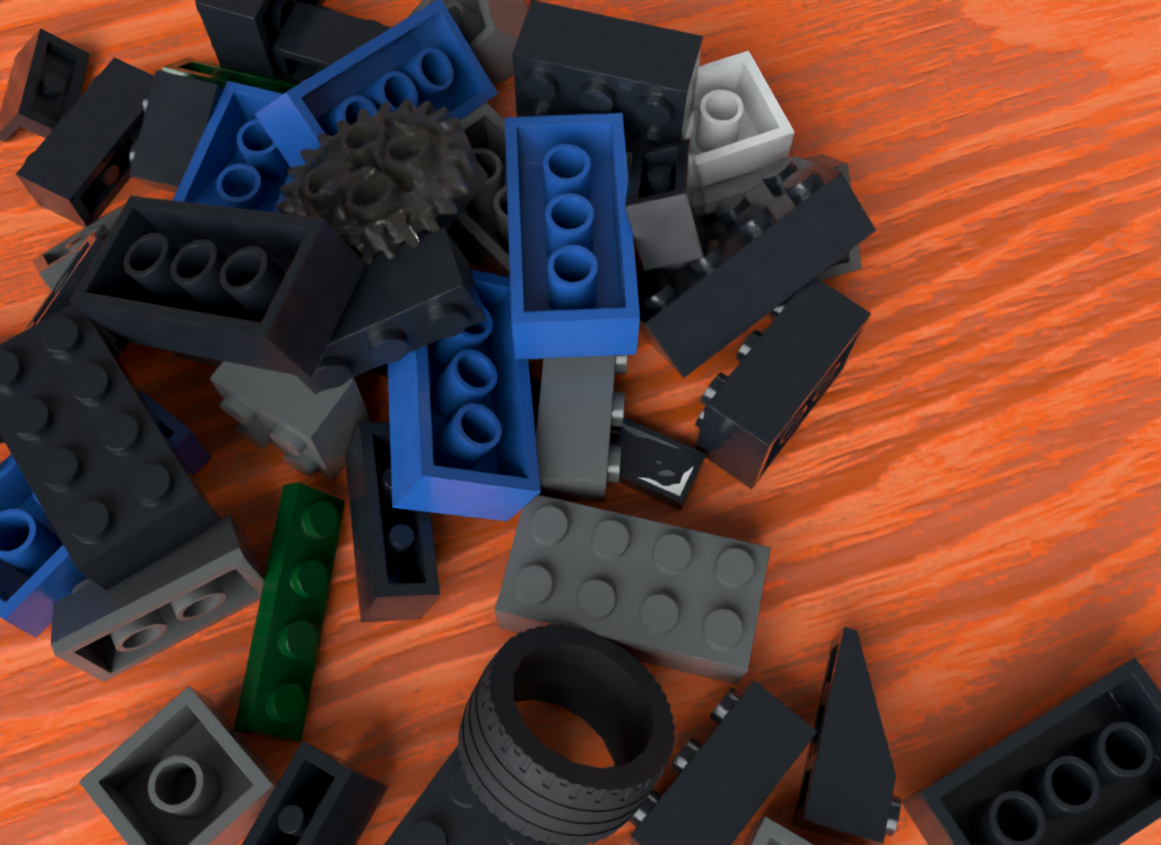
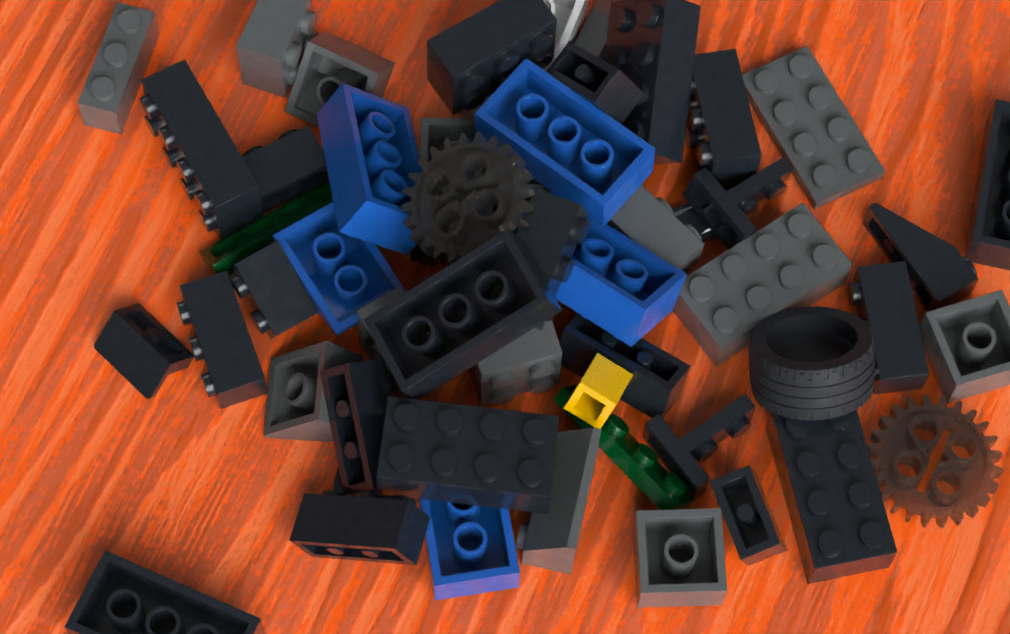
camera: 50 degrees left, 0 degrees up
none -> yellow brick [564,353,633,429]
none -> black bracket [642,394,755,500]
none -> black bracket [682,157,794,250]
none -> dark grey plate [742,46,885,210]

